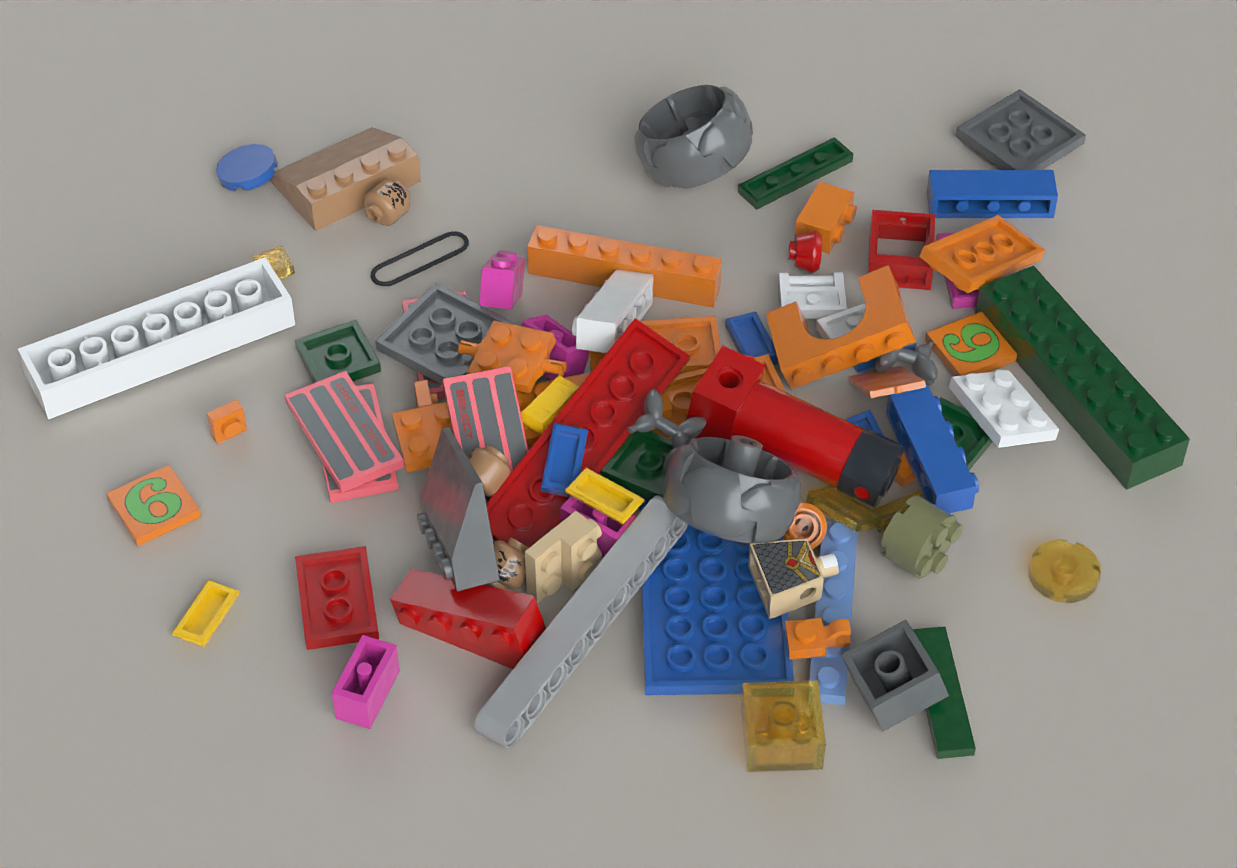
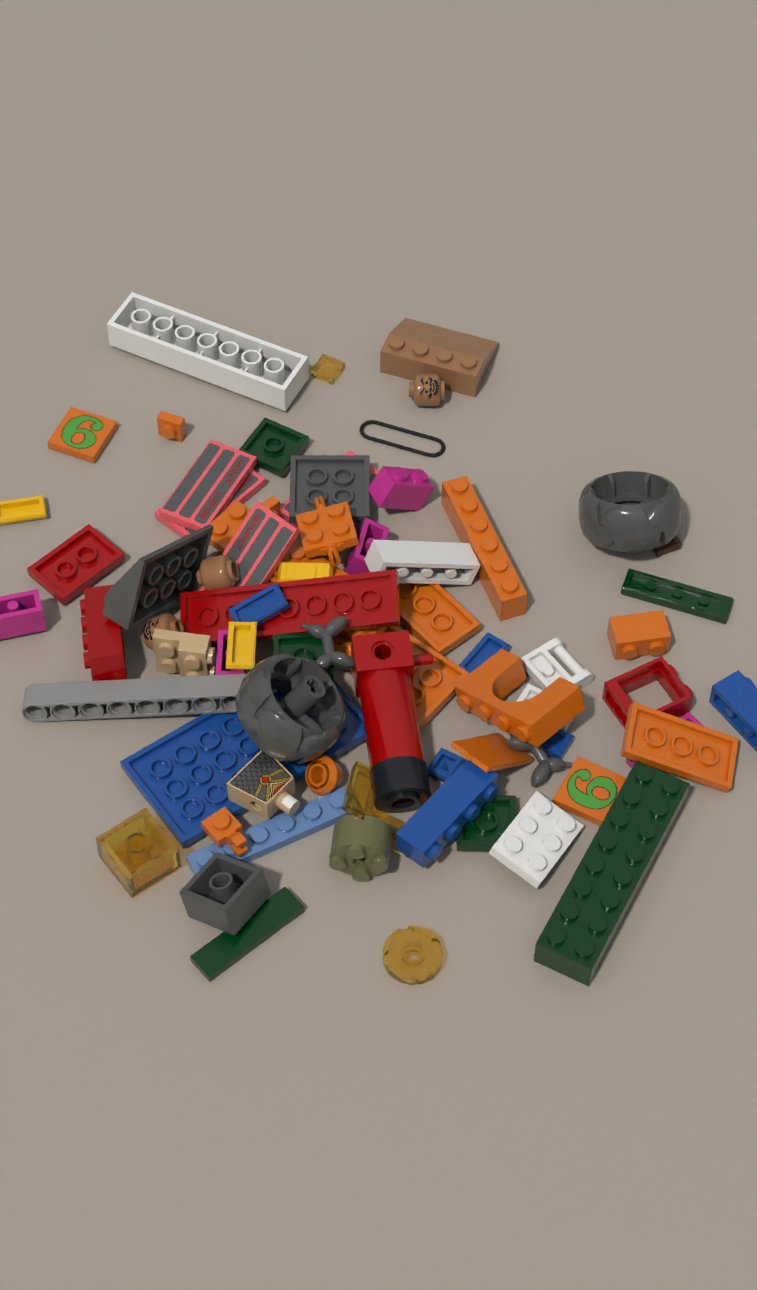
camera: 55 degrees right, 5 degrees up
tile [216,144,278,191] -> none
red cone [788,230,822,274] -> none

